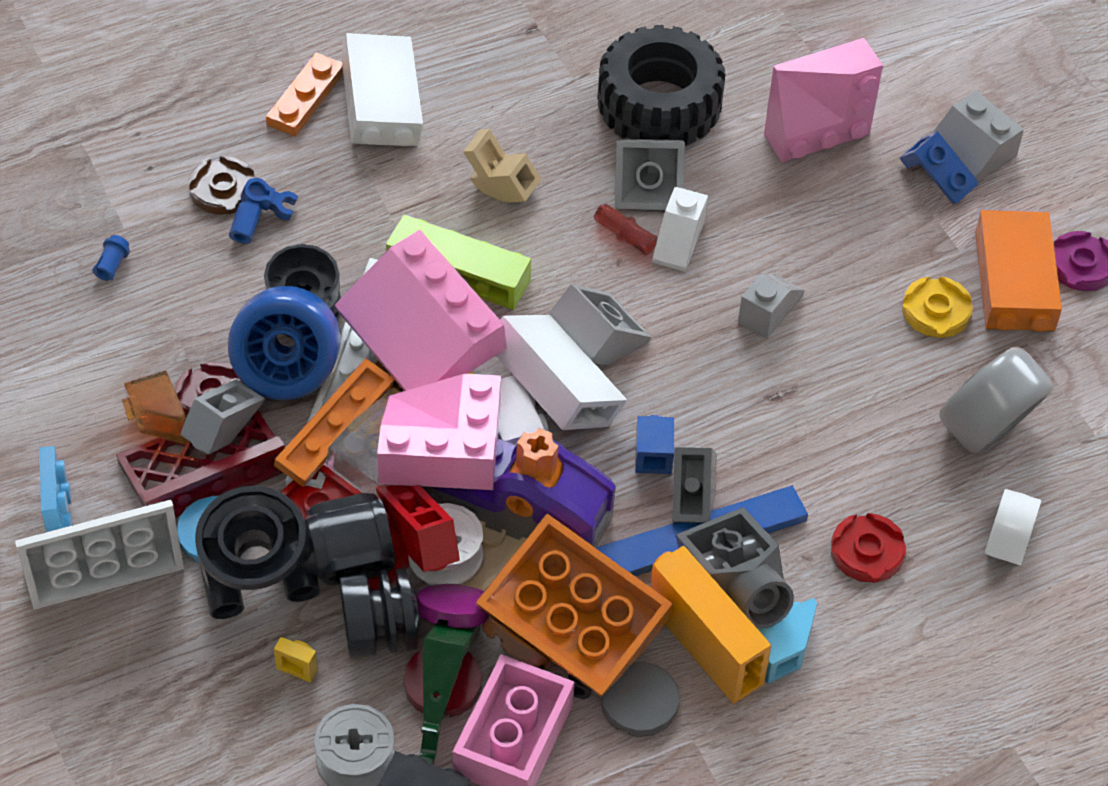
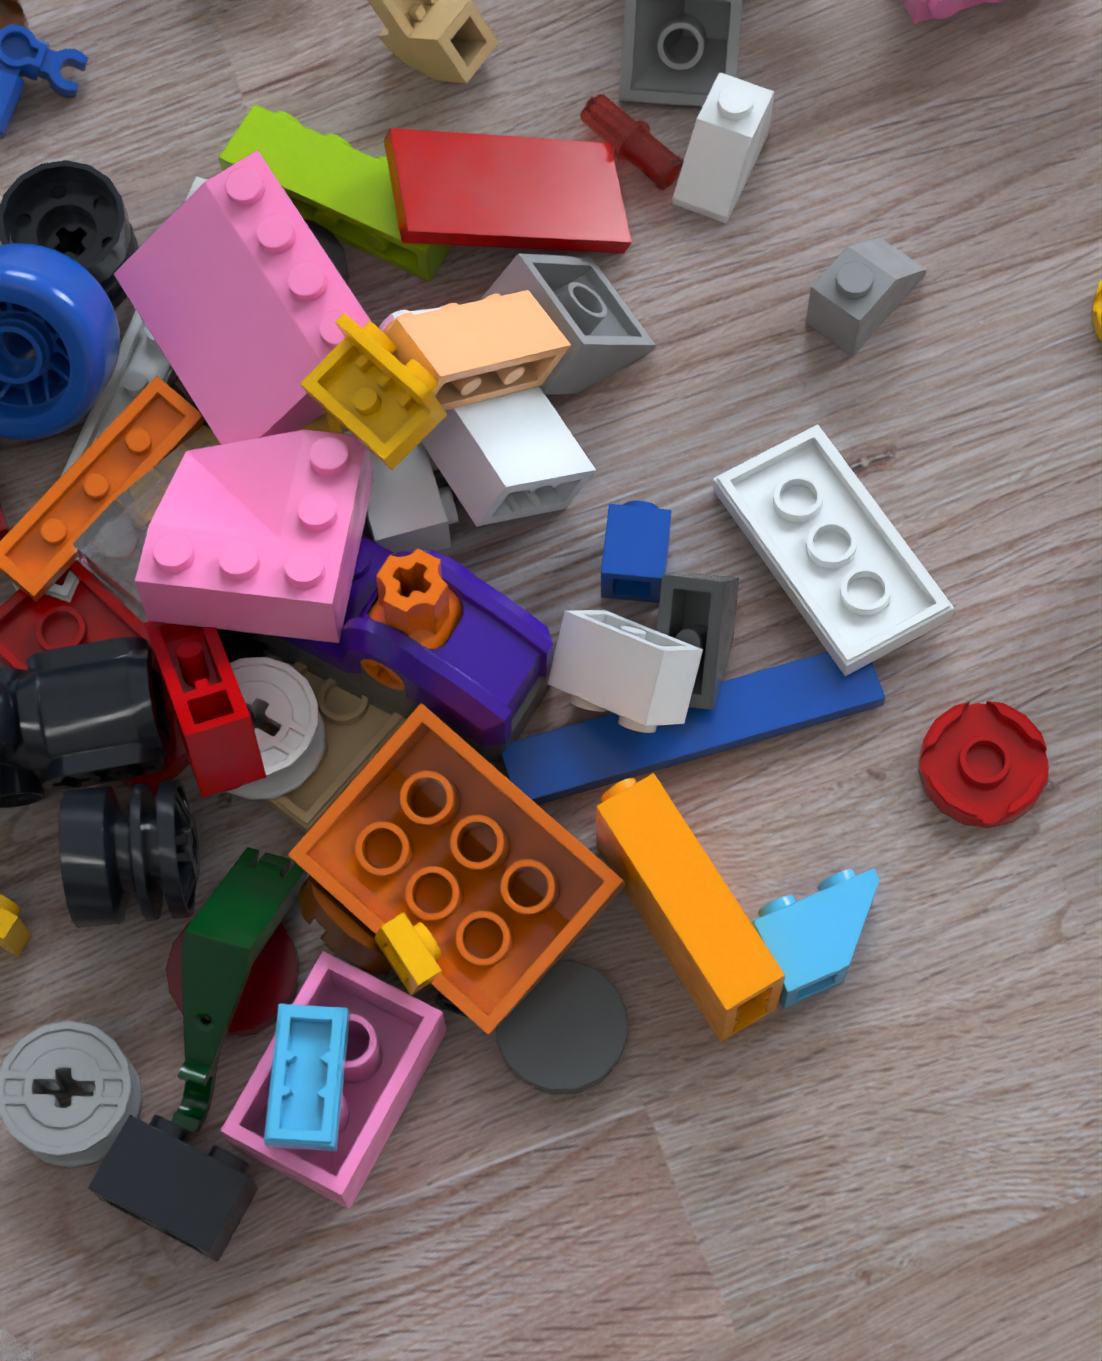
camera: 10 degrees right, 15 degrees up
magenta tile [417,584,489,628] -> none
dark grey brick [676,507,794,629] -> none
none -> medium azure plate [264,1004,350,1151]
none -> yellow bracket [300,313,447,470]
none -> yellow plate [374,912,442,995]
none -> light nougat brick [383,290,571,411]
none -> tile [384,128,632,254]
none -> white brick [547,610,703,733]
none -> white tile [713,424,954,676]

